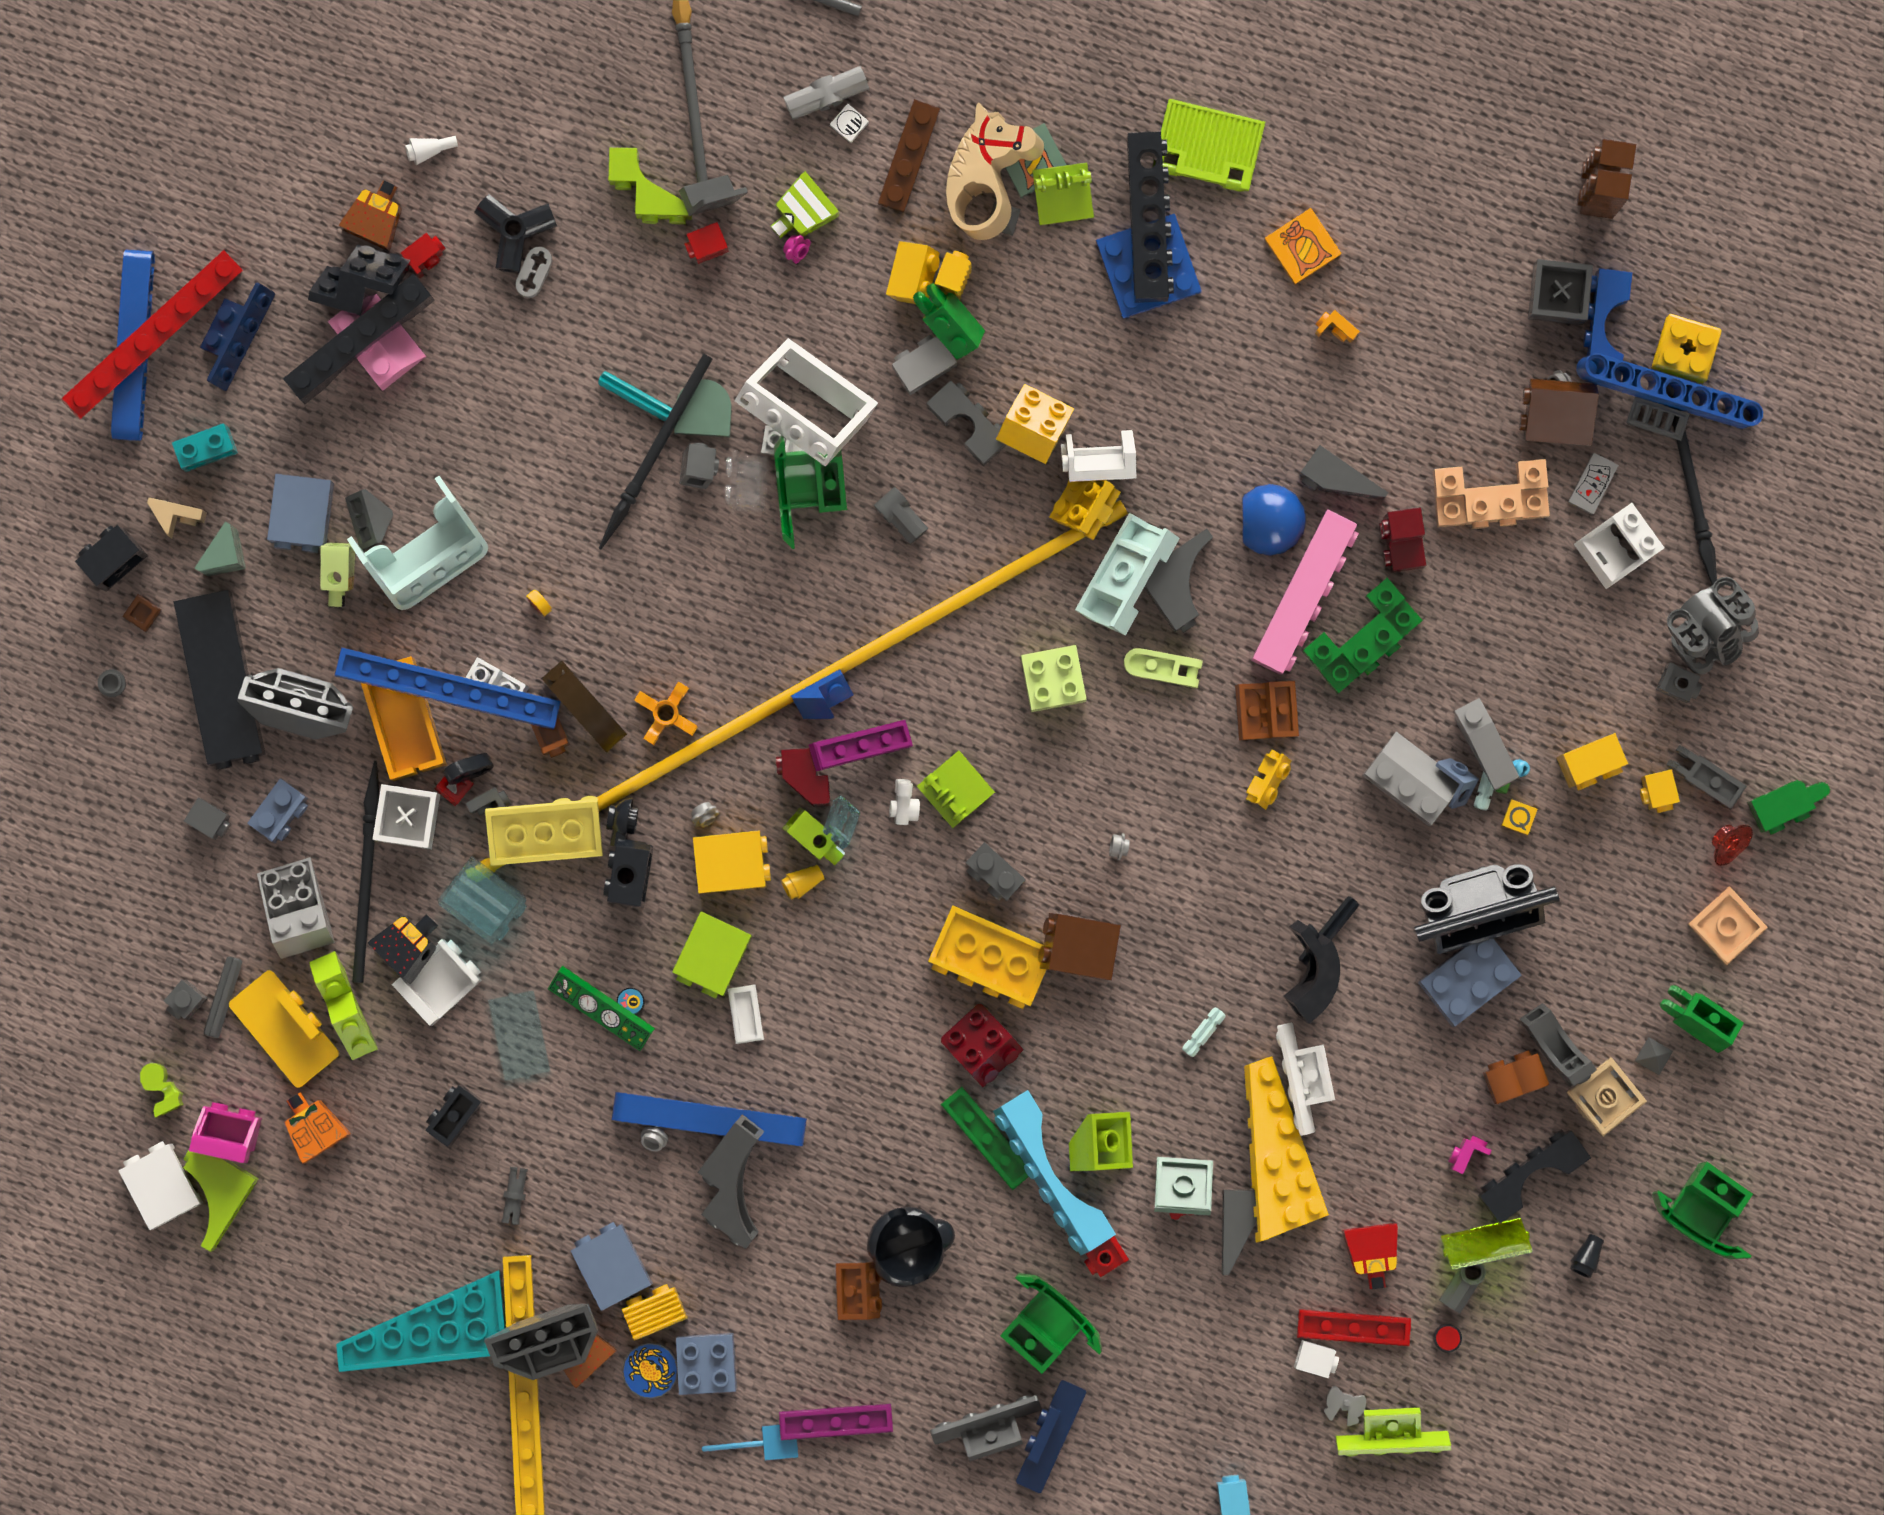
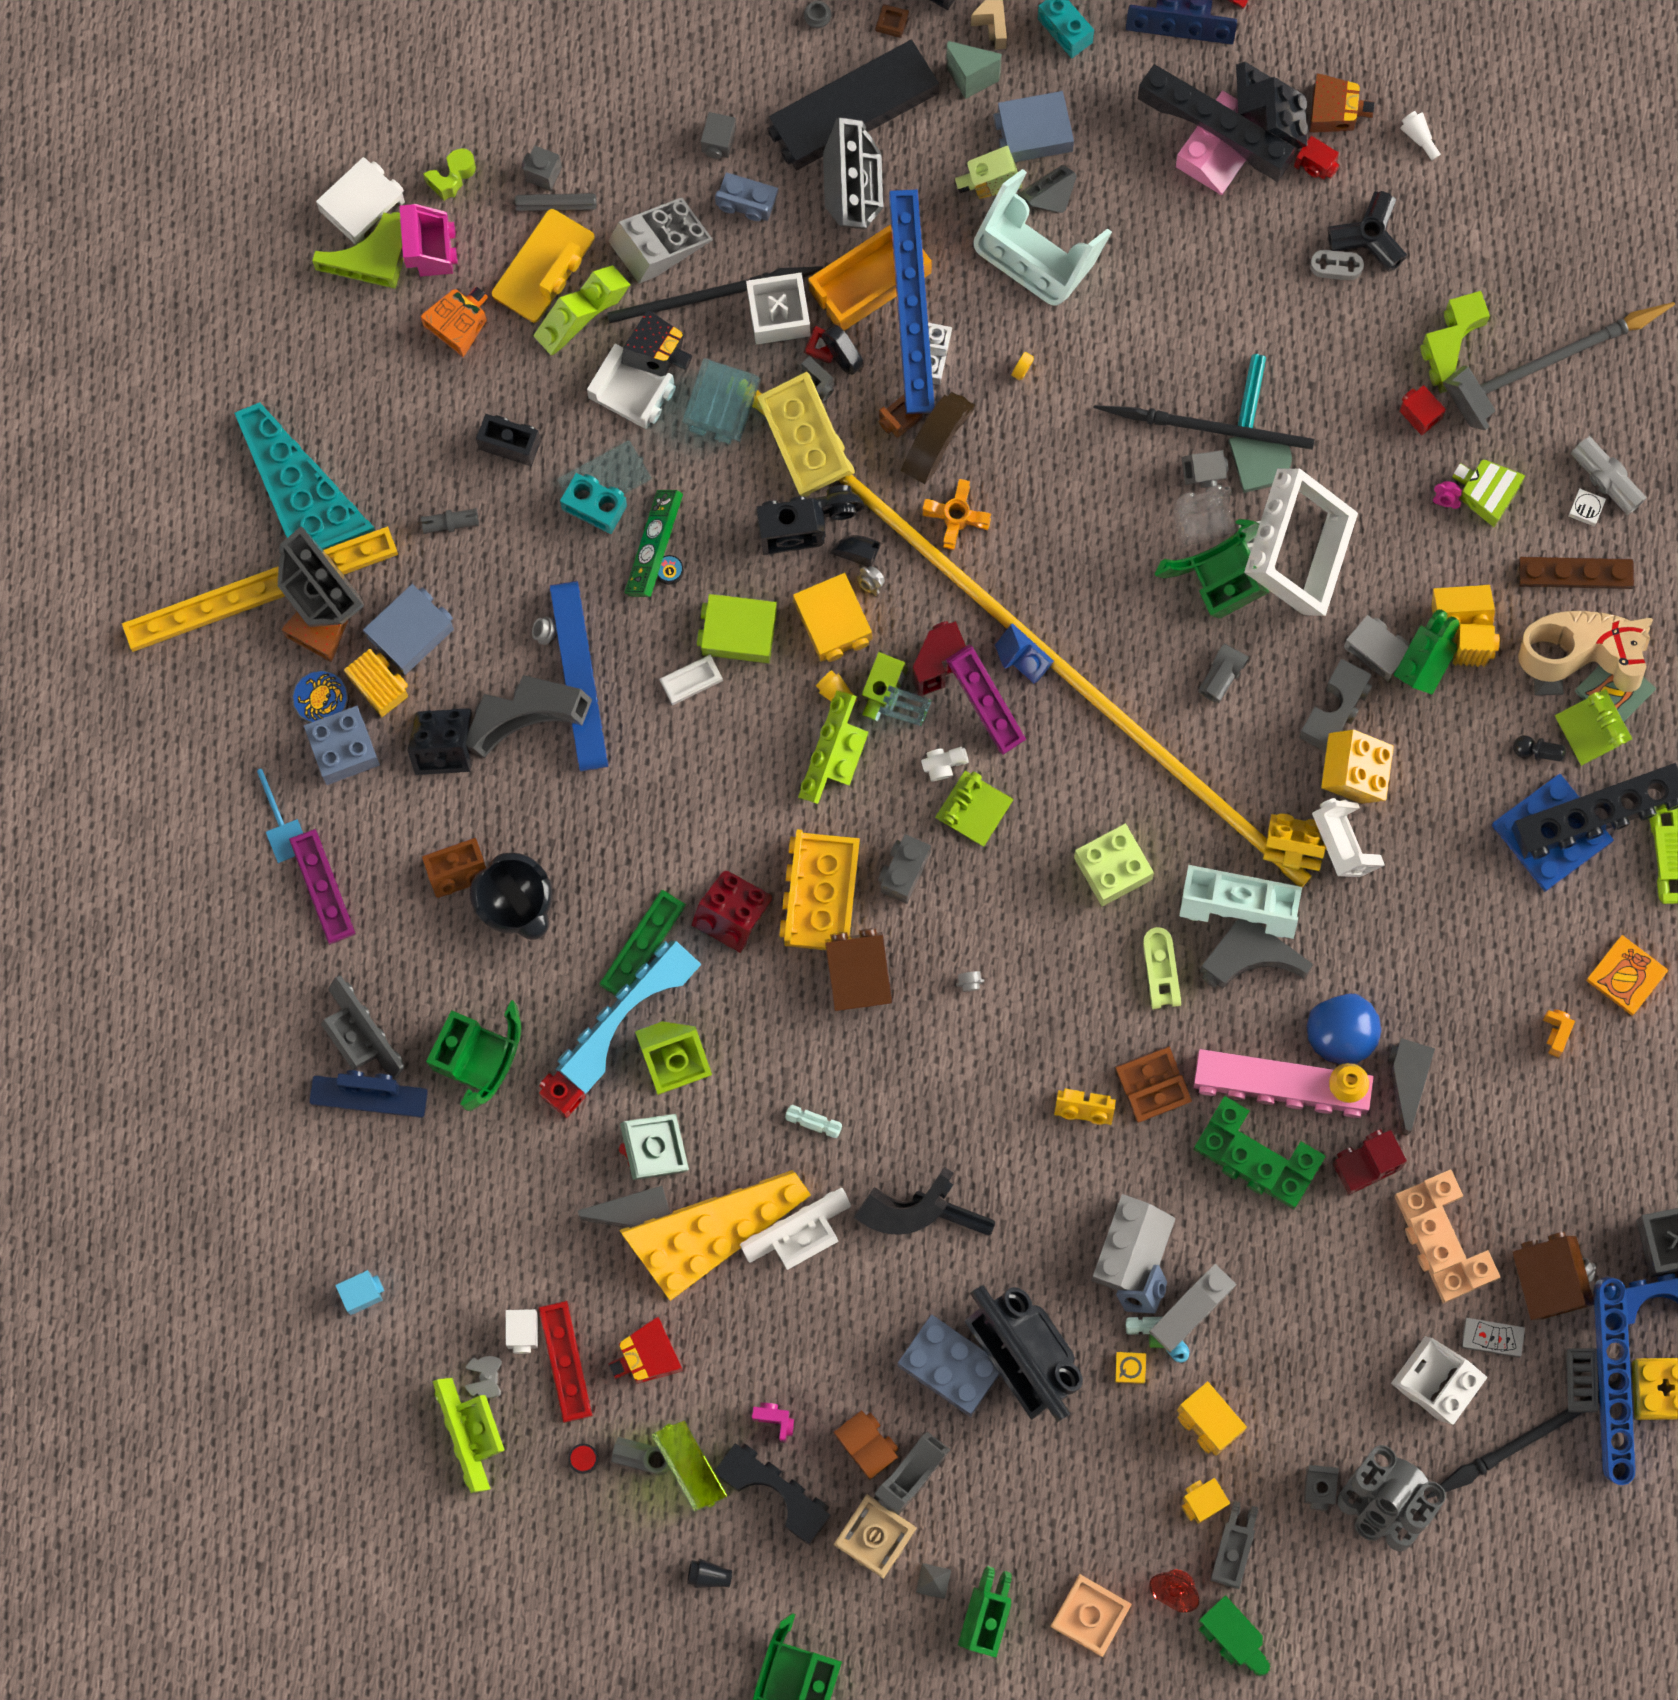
camera: 75 degrees right, 10 degrees down
none -> black bracket [407,708,472,775]
none -> teal brick [560,473,627,534]
none -> lime bracket [798,691,869,804]
none -> black brick [830,535,881,567]
none -> yellow cone [1329,1063,1369,1103]
none -> black axle [1513,735,1566,762]

